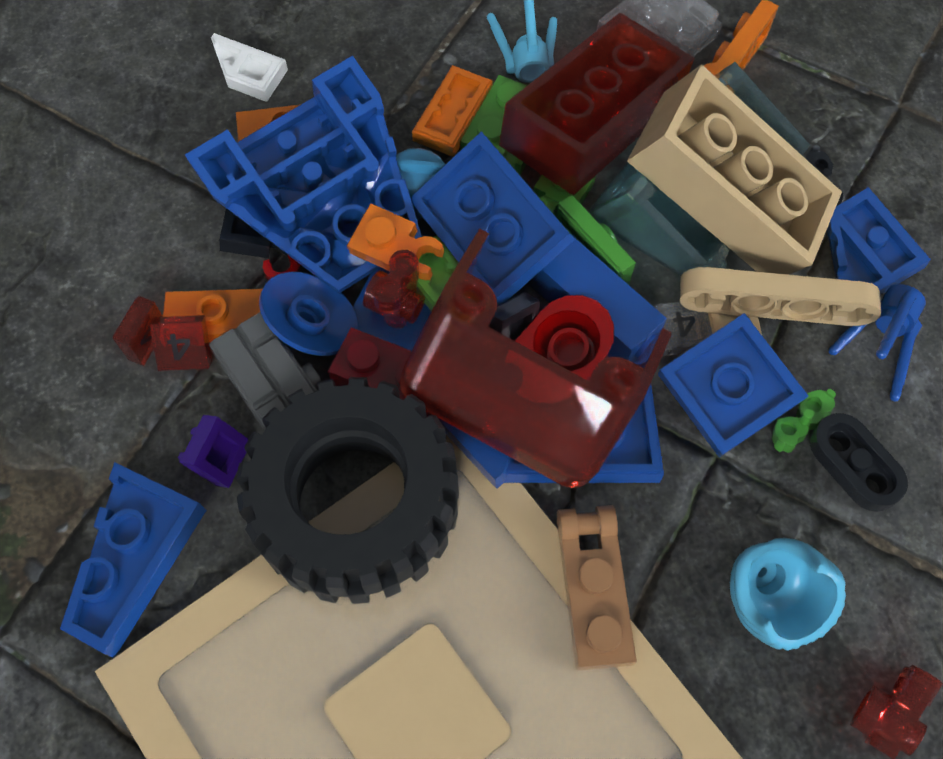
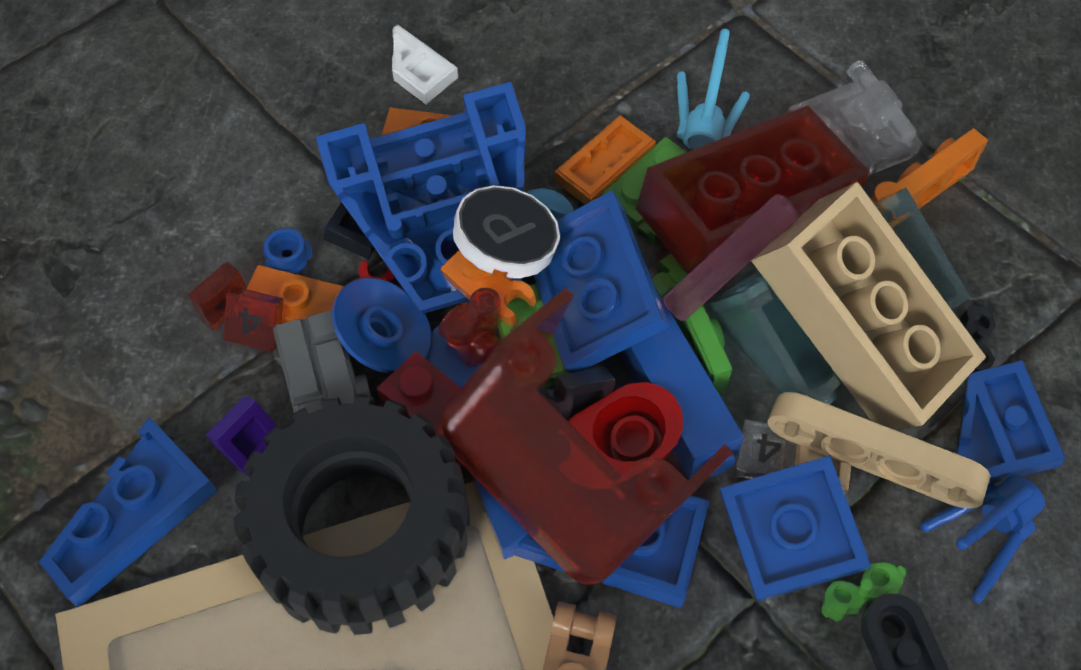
camera: 20 degrees right, 5 degrees down
none -> blue plate [262,228,312,274]
none -> black tile [453,185,560,278]
none -> clear pink axle [662,194,798,321]

